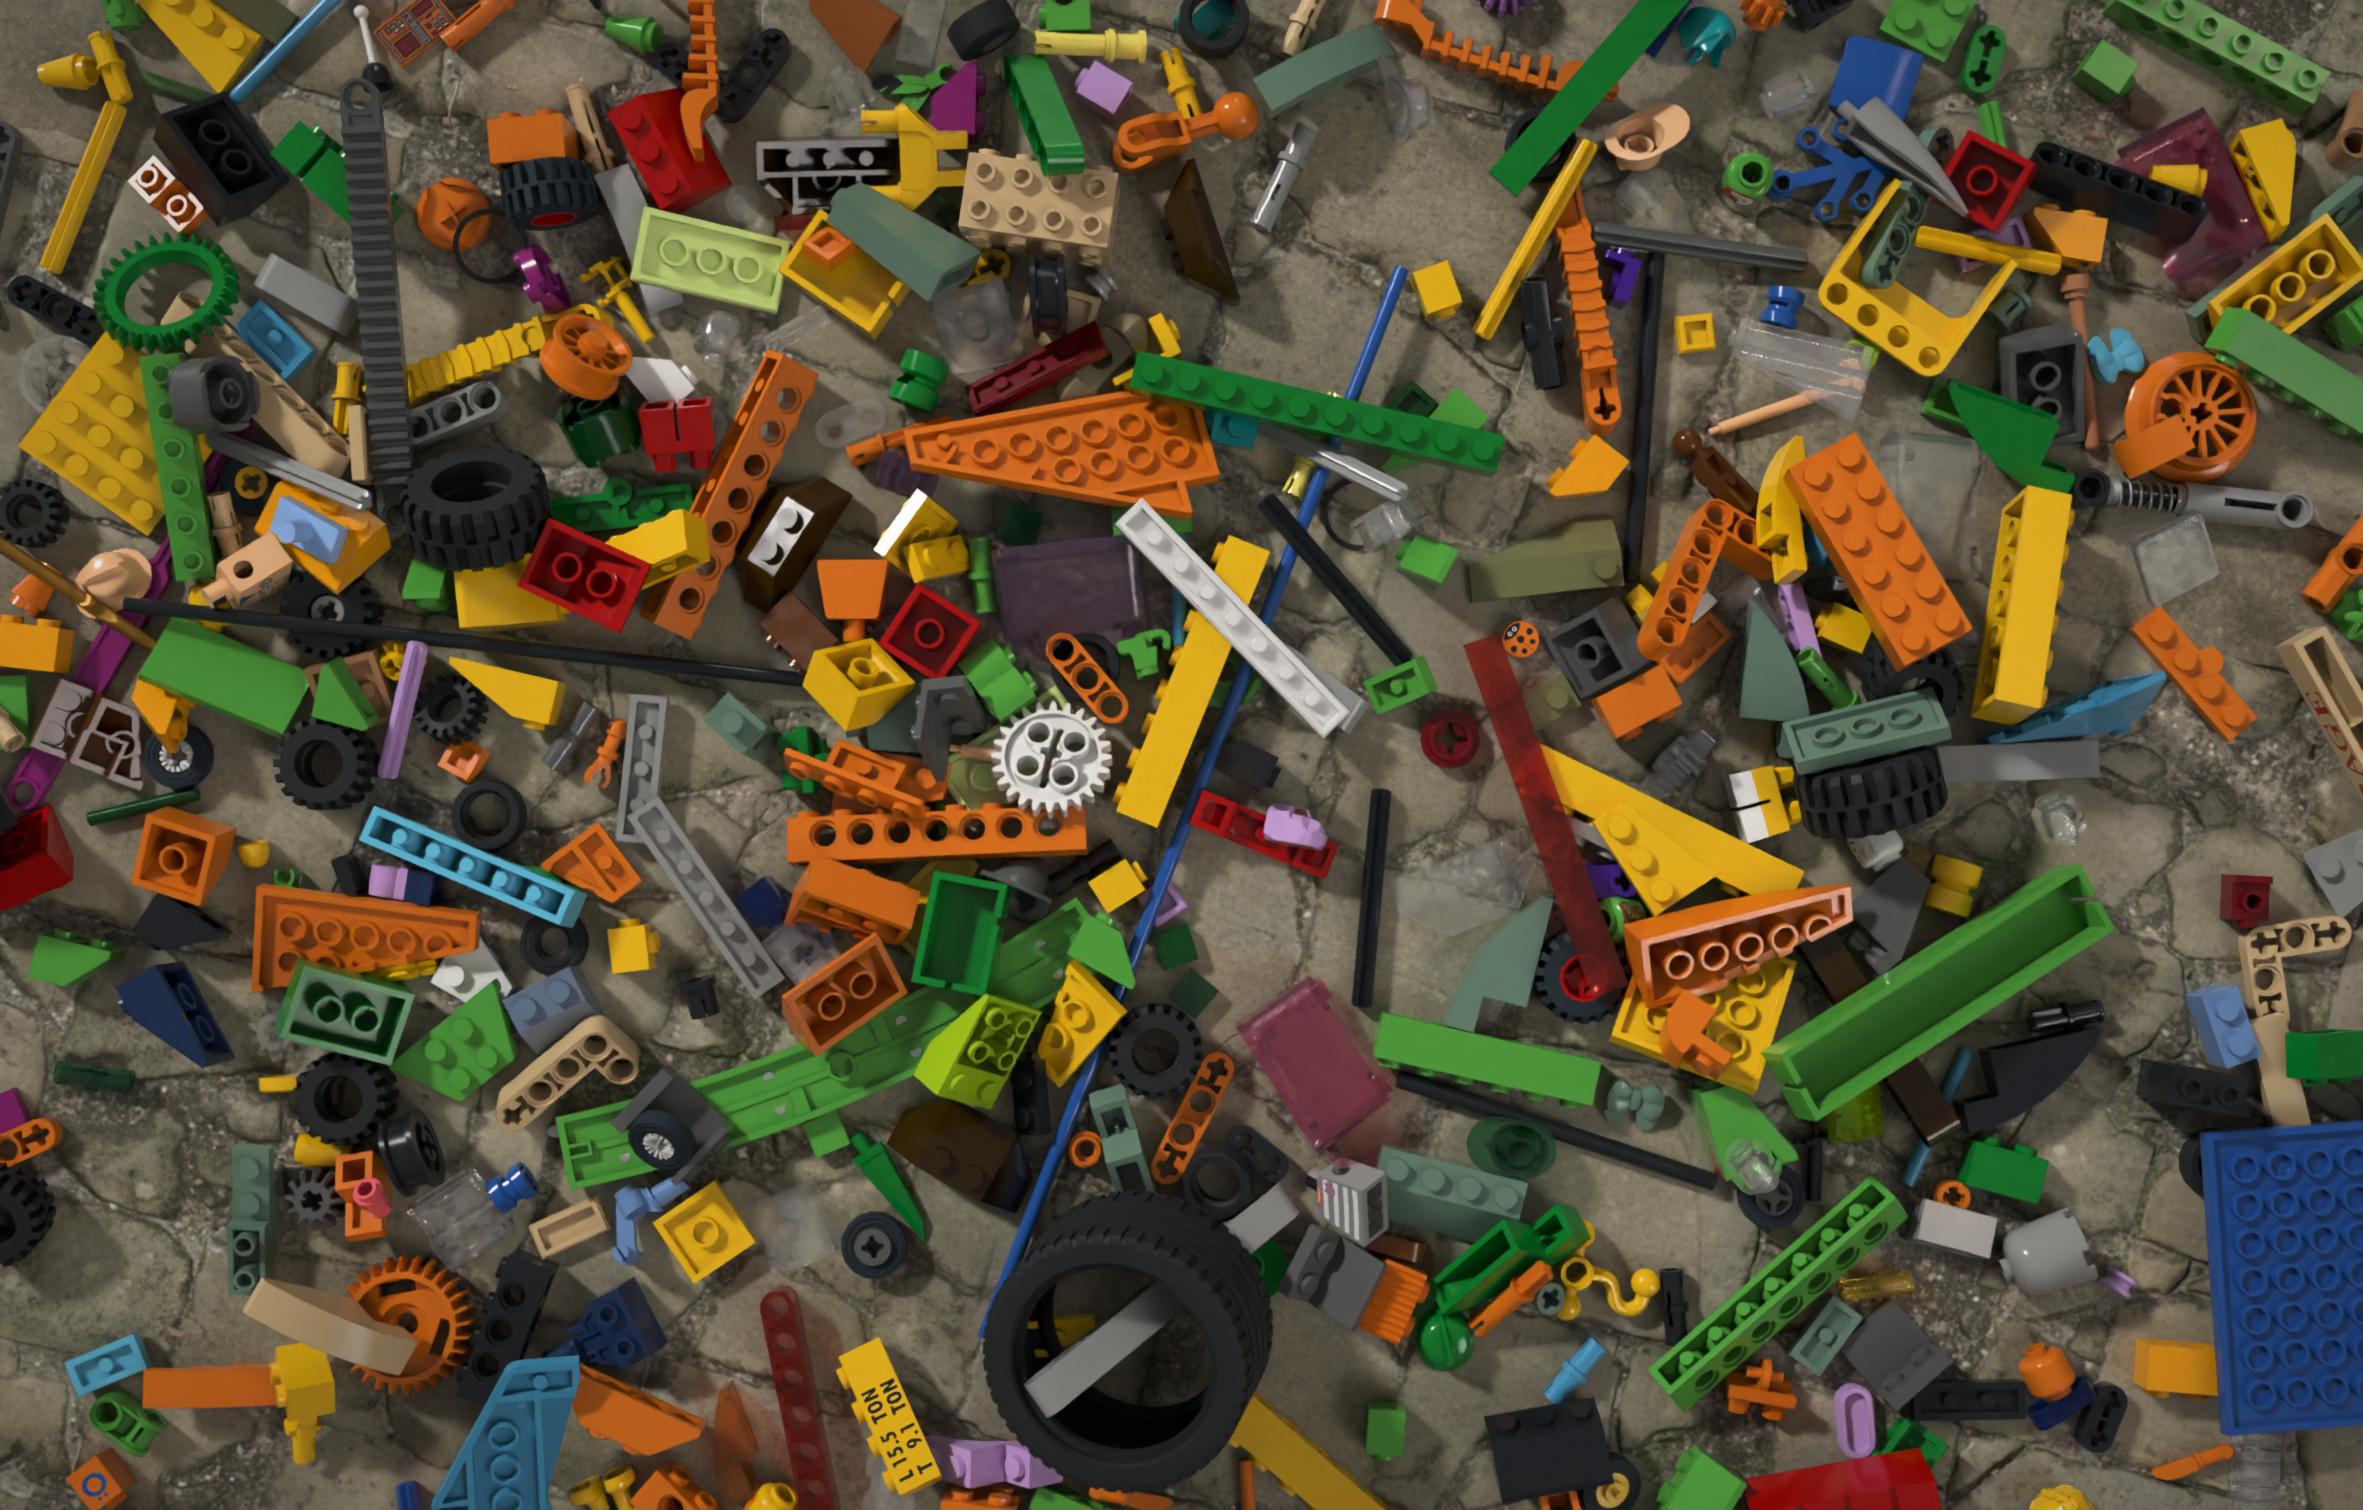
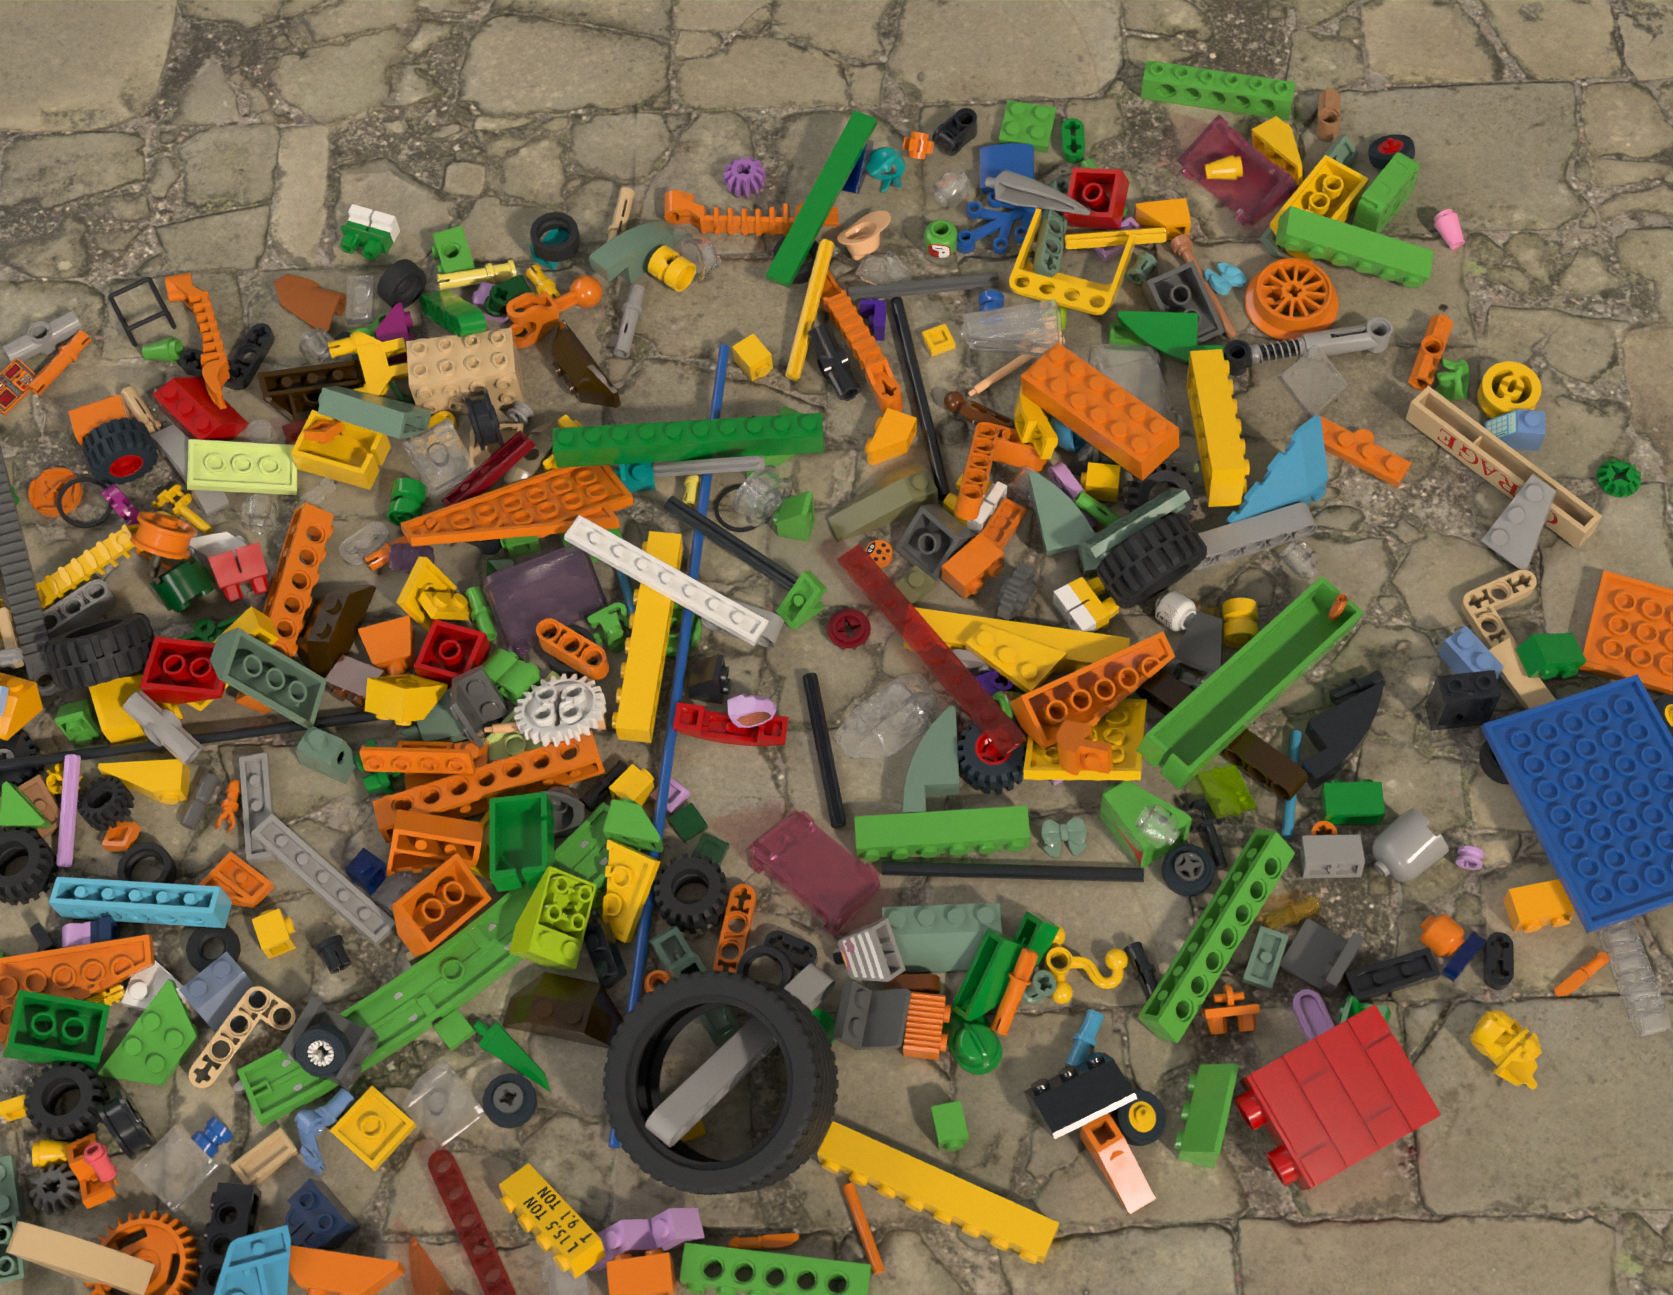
camera: 15 degrees left, 25 degrees down
clear green piece [1466,1117,1557,1179] -> none
black beam [2028,142,2209,244] -> none
bright green brick [2070,39,2139,104] -> none
orange brick [2112,414,2196,479] -> none
dark red brick [2220,874,2273,928] -> none
none -> light grey piece [123,690,203,765]
none -> sand green slope [210,628,327,729]
none -> dark green piece [483,275,533,317]
none -> yellow wheel [648,245,696,292]
none -> orange piece [1328,591,1348,624]

